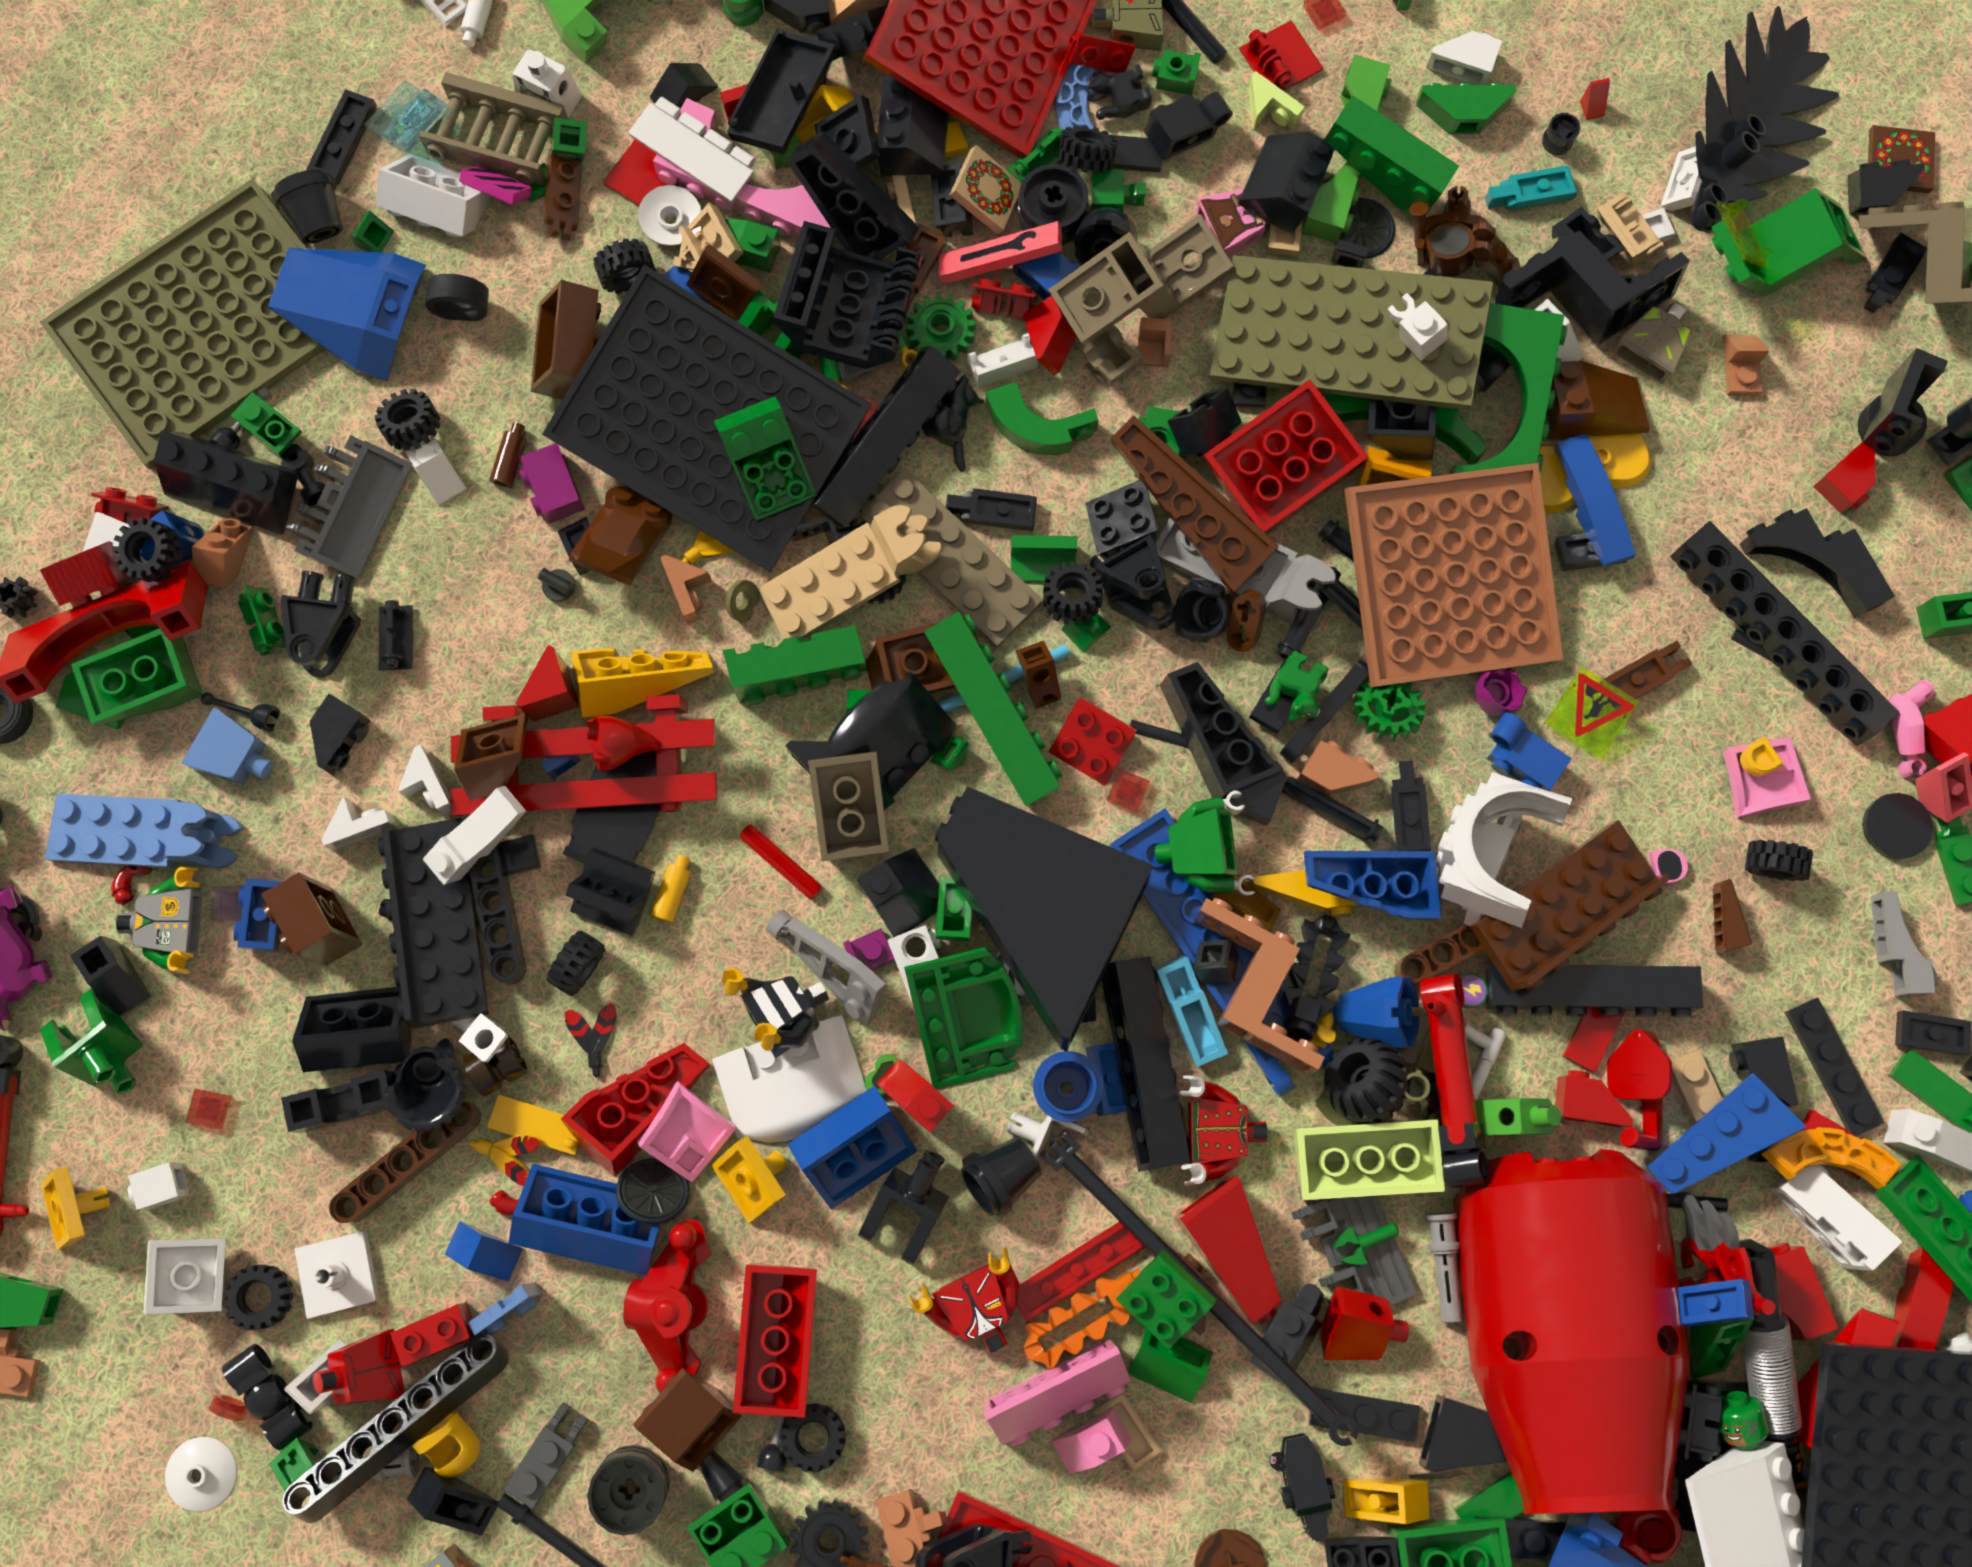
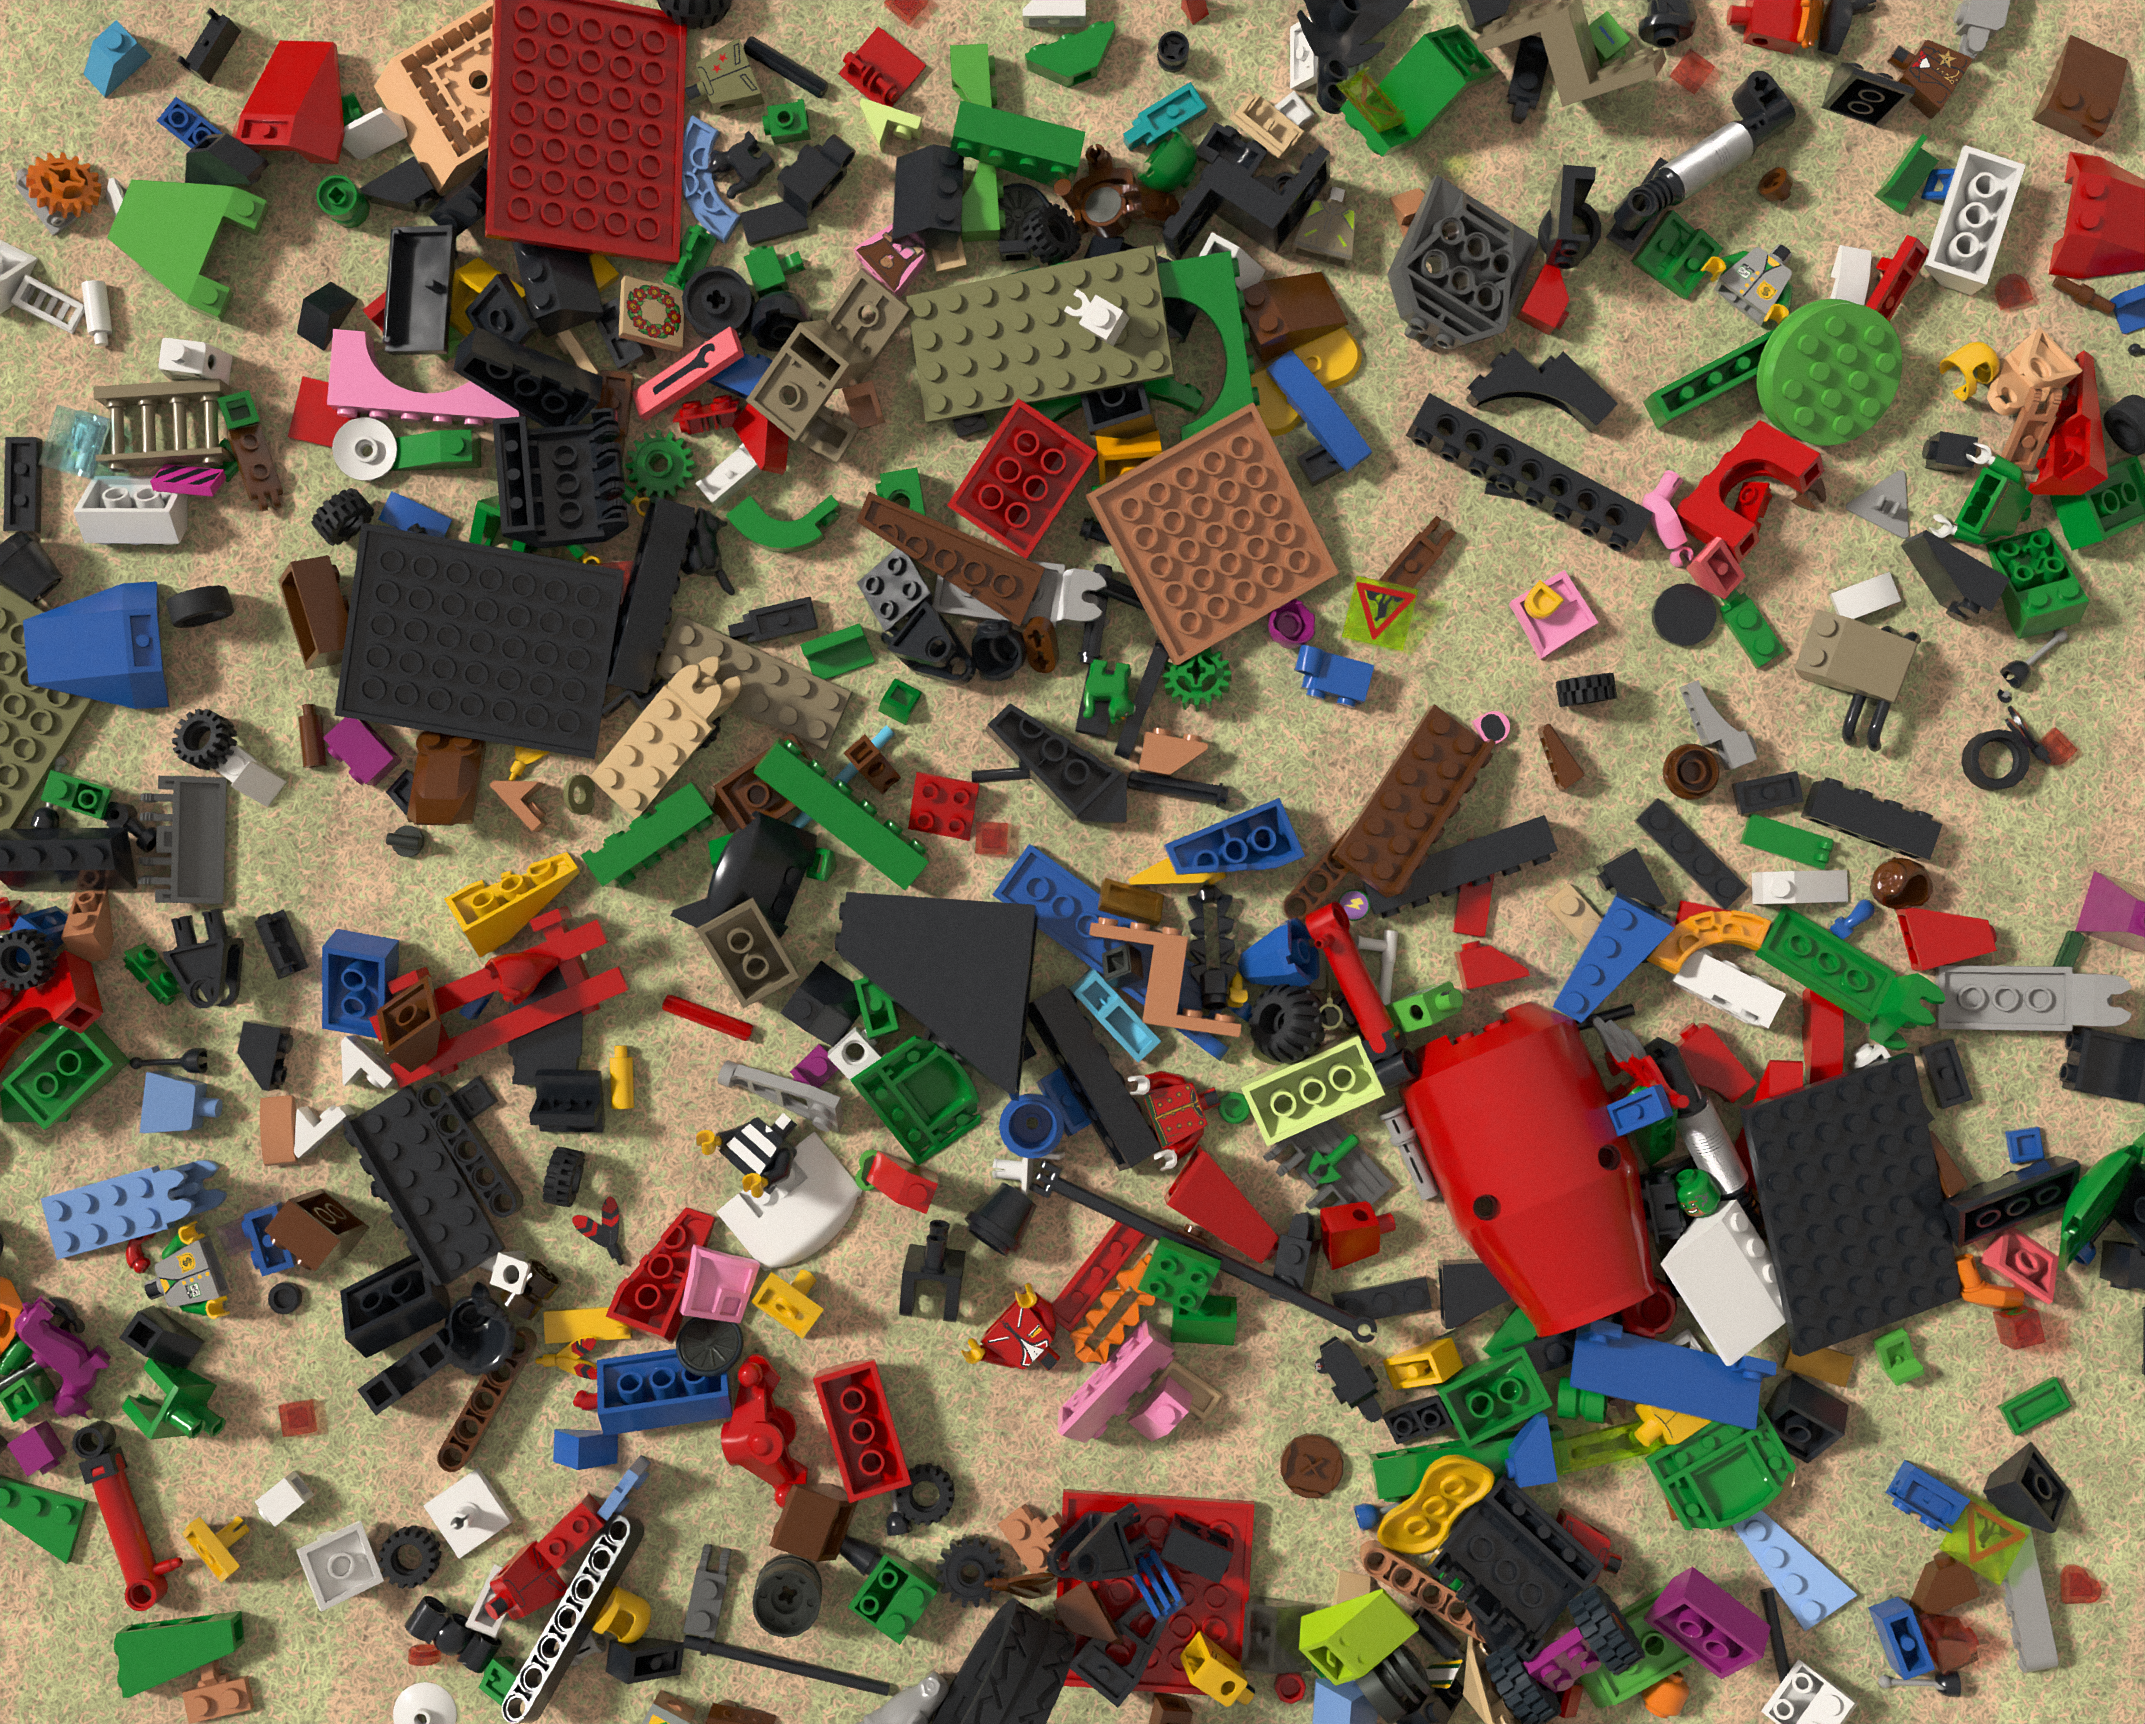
camera: 15 degrees left, 10 degrees up
green slope [352,211,394,253] -> none
white slope [423,786,526,885] -> none
red slope [515,645,579,721] -> none
white windscreen [628,97,756,203] -> none
tan slope [673,203,744,270] -> none
reddish brown tile [686,244,763,322] -> none
green slope [714,396,817,521] -> none
blue slope [787,1086,918,1210] -> none
black tyre [1043,561,1103,625] -> none
black tyre [1058,126,1118,173] -> none
red hinge [1068,32,1136,73] -> none
green torso [1155,791,1255,896] -> none
black brick [1168,388,1242,457] -> none
black hinge [1391,761,1431,851] -> none
white piece [1436,772,1573,928] -> none
red piece [1607,1029,1672,1151] -> none
none -> nougat slope [260,1095,298,1166]
none -> black tile [268,1281,302,1314]
none -> blue slope [322,929,399,1038]
none -> black tyre [1022,203,1081,266]
none -> green cylinder [1137,127,1197,193]
none -> green tile [1218,1092,1250,1124]
none -> dark grey hinge [1387,175,1539,350]
none -> reddish brown piece [1663,744,1720,800]

